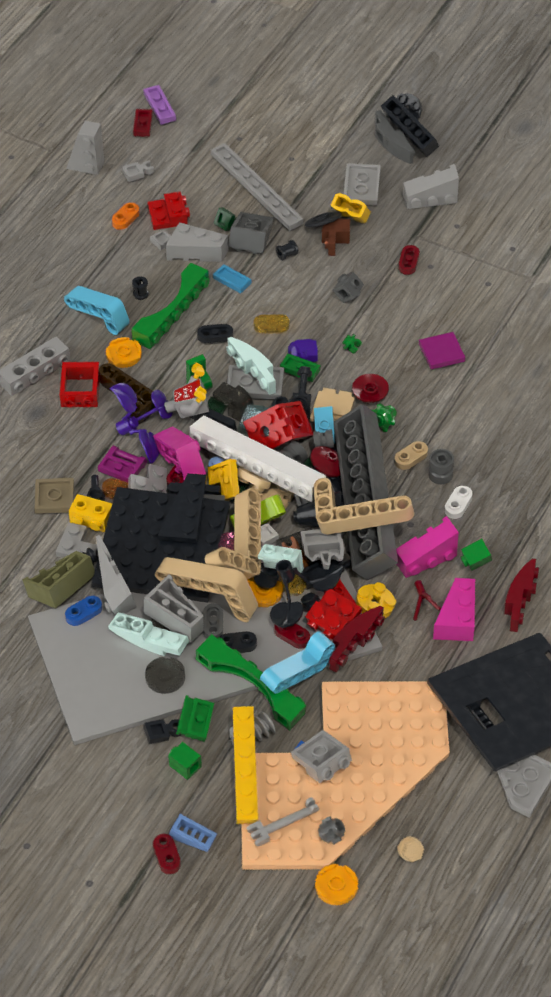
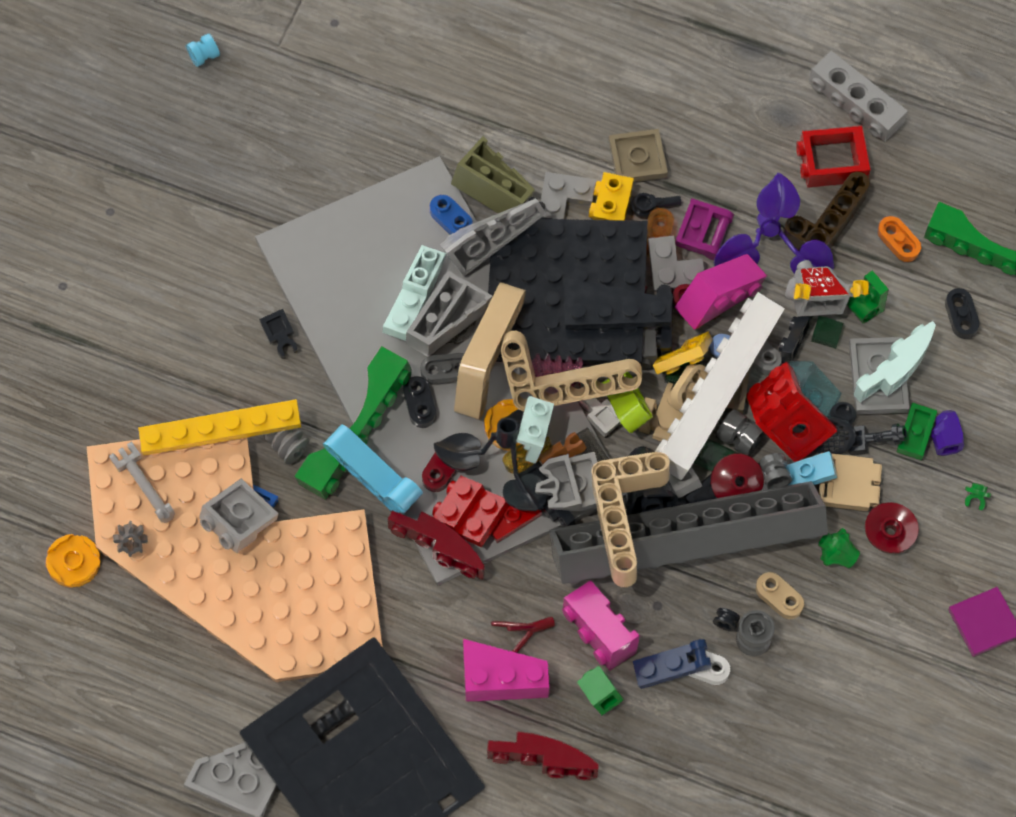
camera: 80 degrees right, 15 degrees up
medium azure beam [64,286,130,335] -> none
light orange tile [106,337,142,368] -> none
clear smoke tile [145,657,185,694] -> none
dark red plate [153,834,181,874] -> none
green brick [168,742,202,780] -> none
medium blue slope [169,814,217,852] -> none
green plate [176,695,214,742] -> none
clear smoke brick [213,382,254,424] -> none
clear yellow plate [254,314,290,333] -> none
black plate [301,592,320,610] -> none
yellow plate [355,582,396,618] -> none
tan piece [397,836,424,862] -> none
none -> dark blue plate [633,639,712,689]
none -> black bush [713,608,740,631]
none -> orange plate [878,216,921,262]

